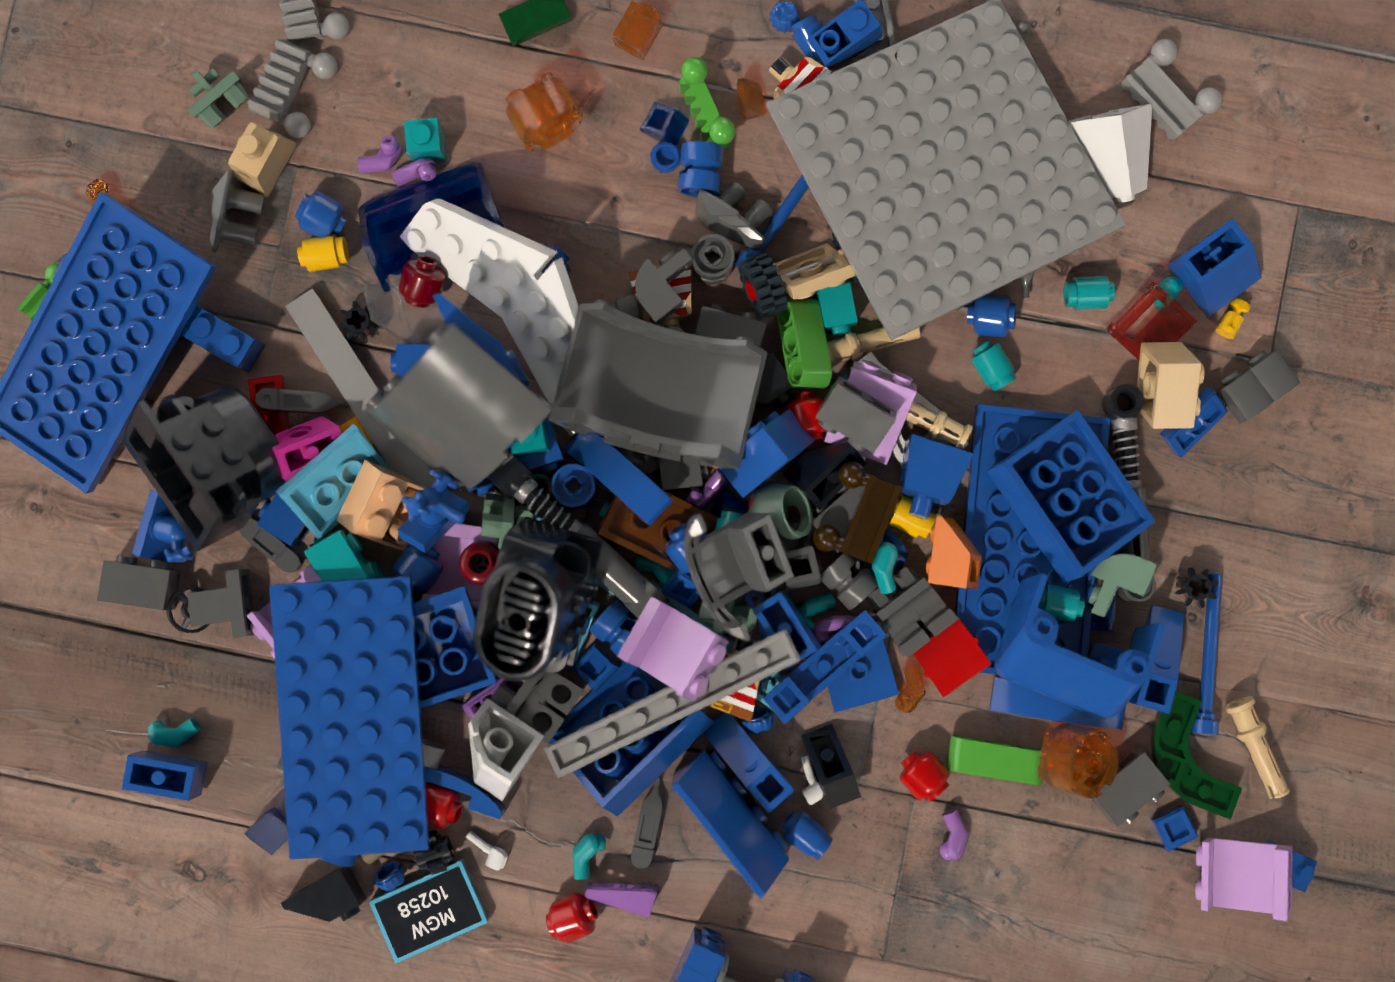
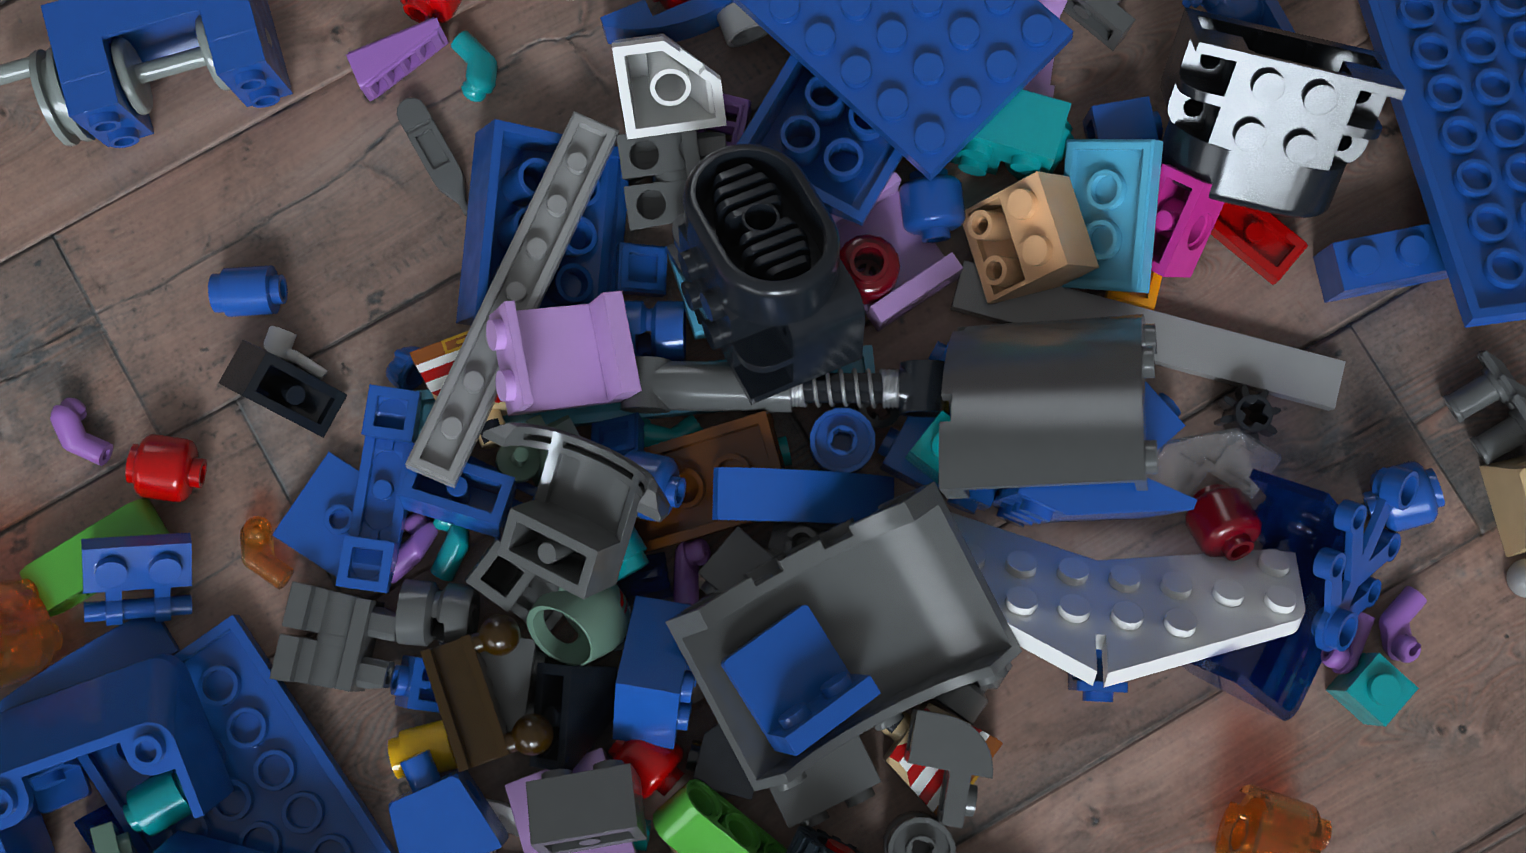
camera: 135 degrees right, 5 degrees down
dark grey piece [239,518,303,573] -> none
dark grey piece [254,388,349,414] -> none
yellow brick [297,234,349,272] -> none
blue piece [398,469,469,553] -> none
sand green hips [481,493,537,549] -> none
blue slope [672,748,790,899] -> none
blue slope [703,712,795,813] -> none
teal arm [872,541,898,594] -> none
red piece [913,618,992,697] -> none
orange slope [926,516,982,589] -> none
none -> blue plate [81,533,192,626]
none -> blue bracket [721,605,881,756]
none -> blue plant [1311,465,1419,652]

